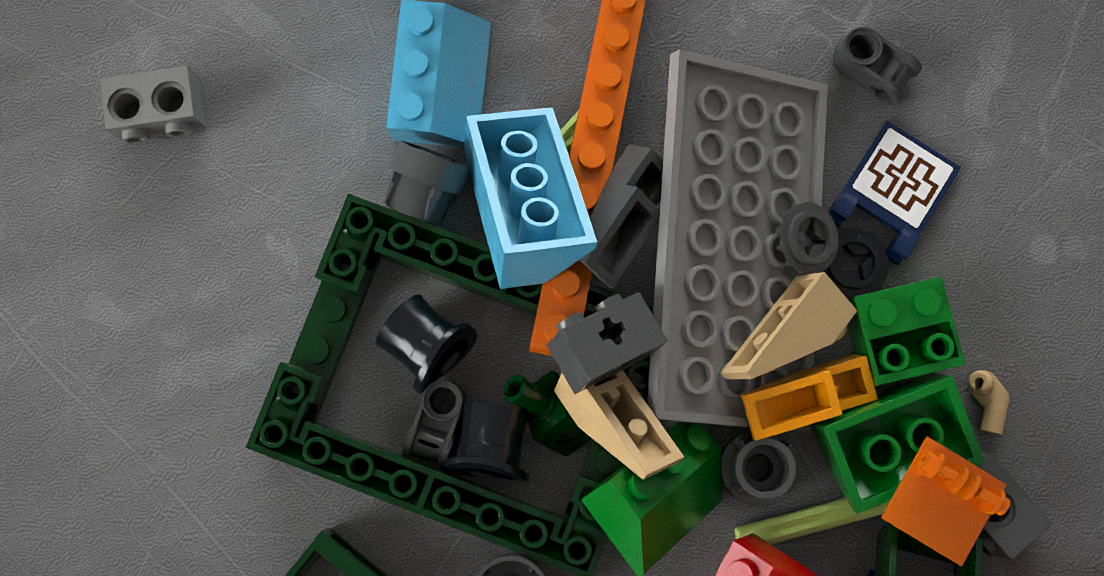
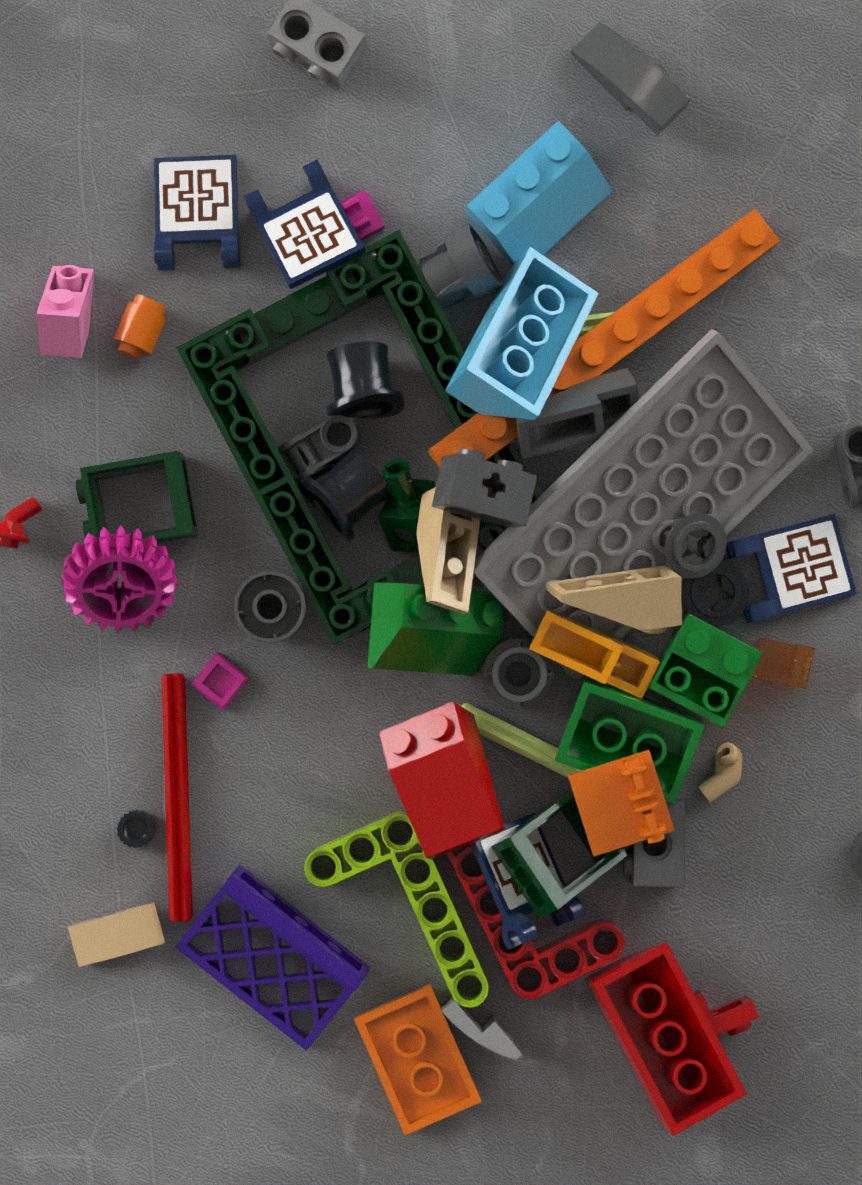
camera: 45 degrees right, 5 degrees up
none -> bright pink slope [36,265,94,358]
none -> orange brick [113,295,167,360]
none -> flag [154,155,241,271]
none -> flag [243,160,366,289]
none -> dark pink tile [340,189,385,241]
none -> clear orange panel [750,638,815,689]

